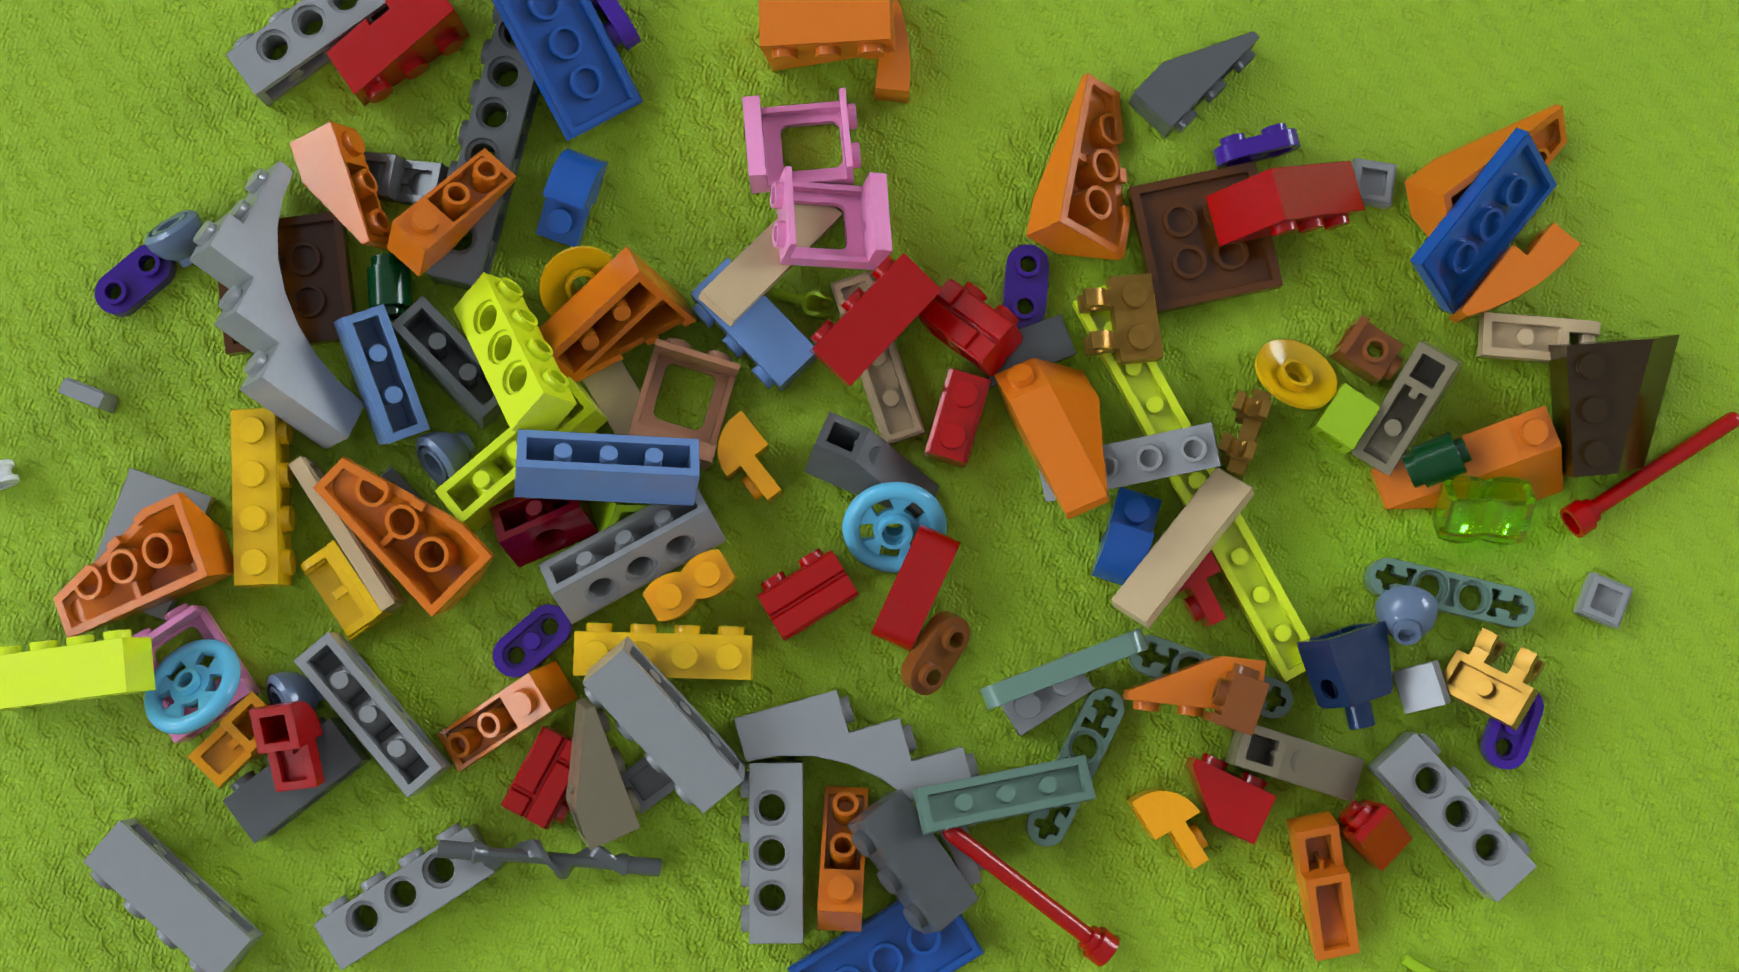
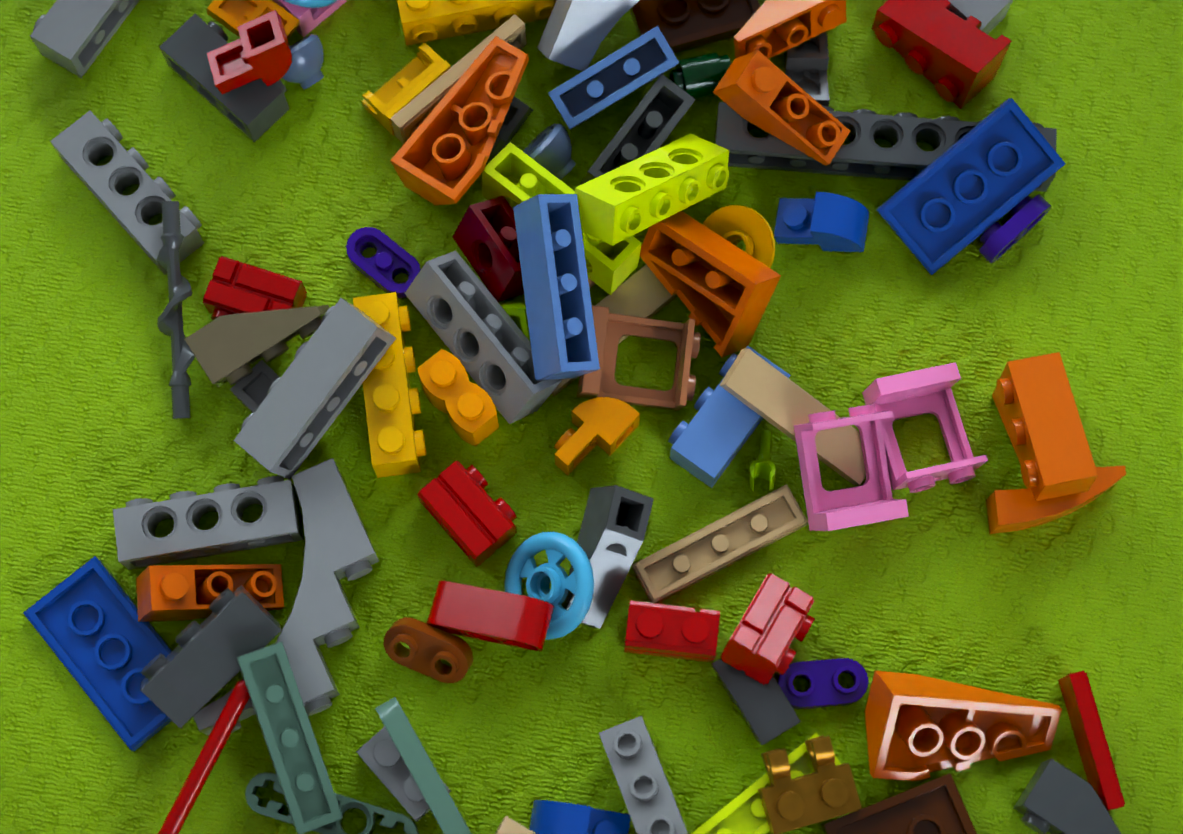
camera: 85 degrees right, 10 degrees down
light grey brick [294,632,452,797] -> none
orange slope [437,661,578,772] -> none
red wedge [809,253,942,387] -> none
orange wedge [994,358,1109,519] -> none
none -> red tile [1058,671,1125,811]

